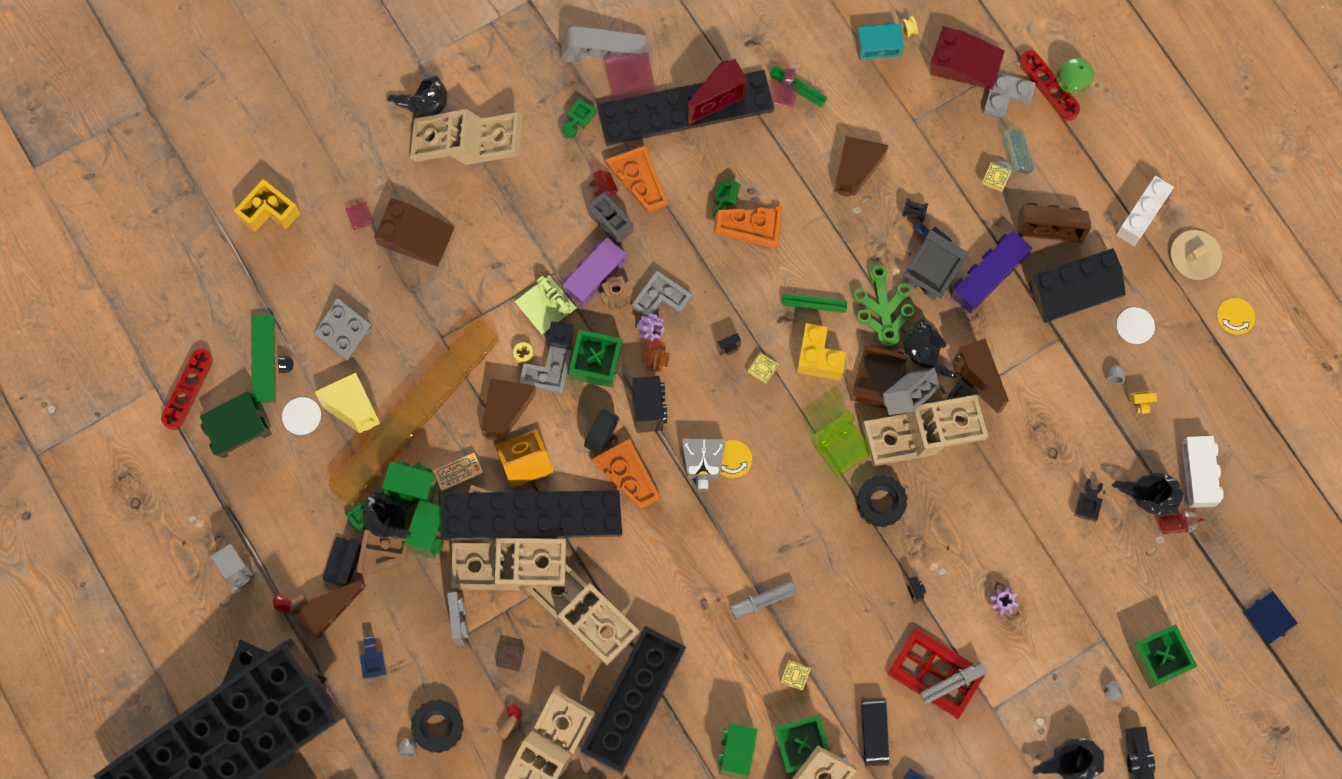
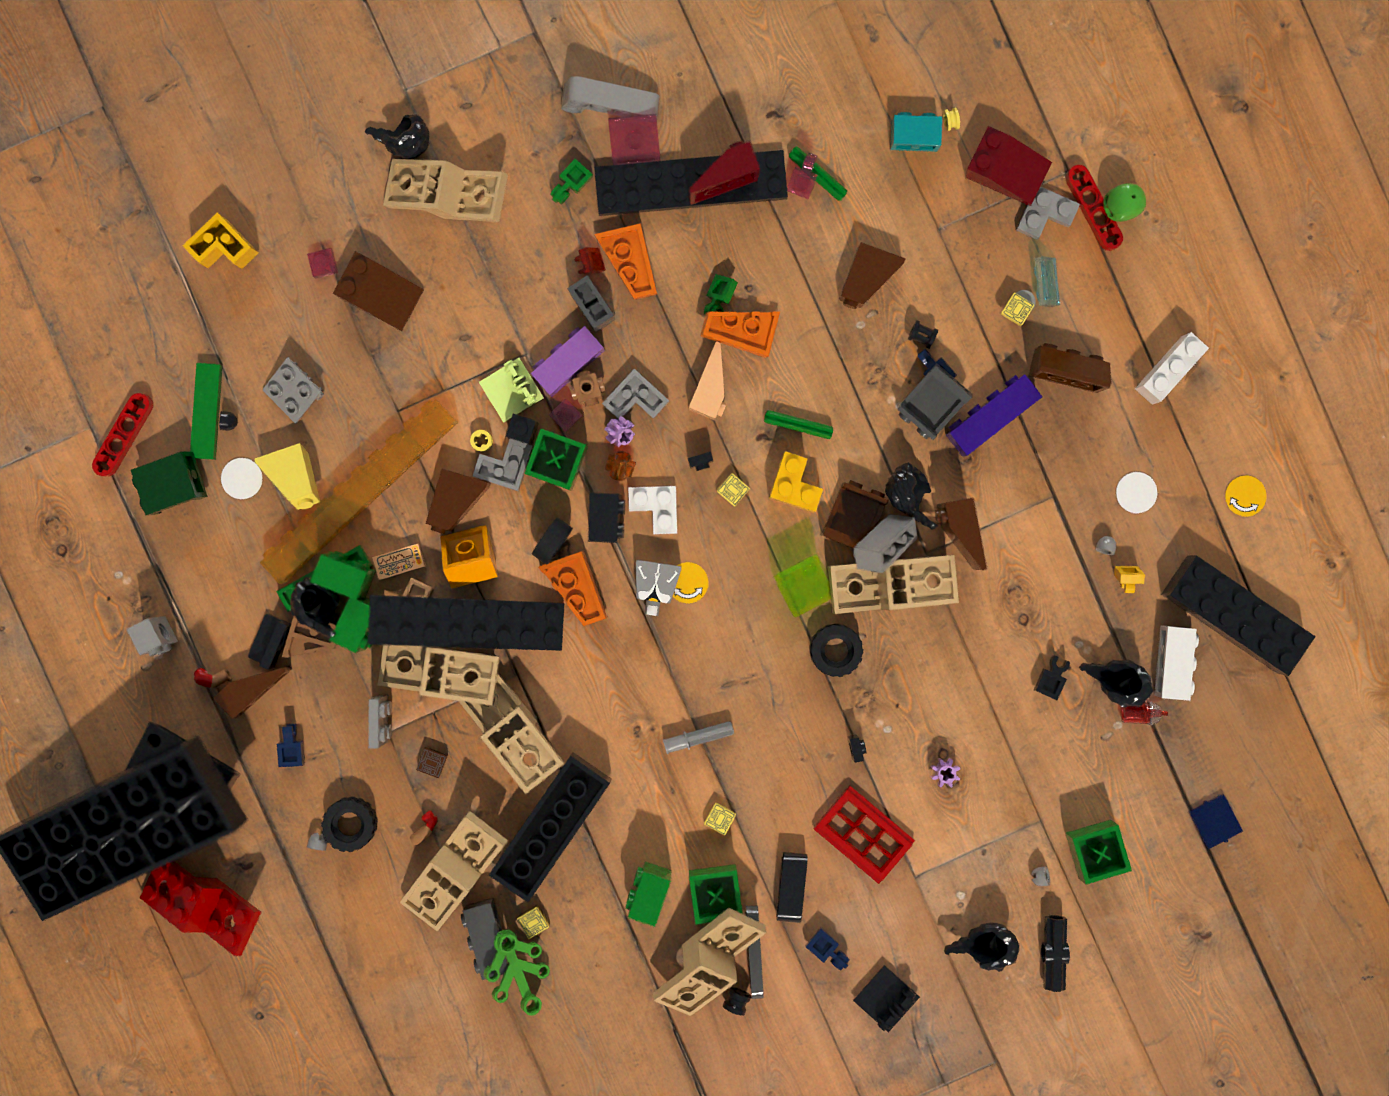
camera: 10 degrees right, 15 degrees up
bright green plant [854,264,915,347] -> none
light grey axle [920,661,987,704] -> none
black plate [947,379,980,399] -> none
black slope [1028,248,1126,323] -> none
tan shield [1171,230,1222,280] -> none
none -> clear pink plate [549,398,583,432]
none -> white plate [628,486,677,534]
none -> light nougat slope [689,341,726,420]
none -> black brick [1161,555,1316,676]

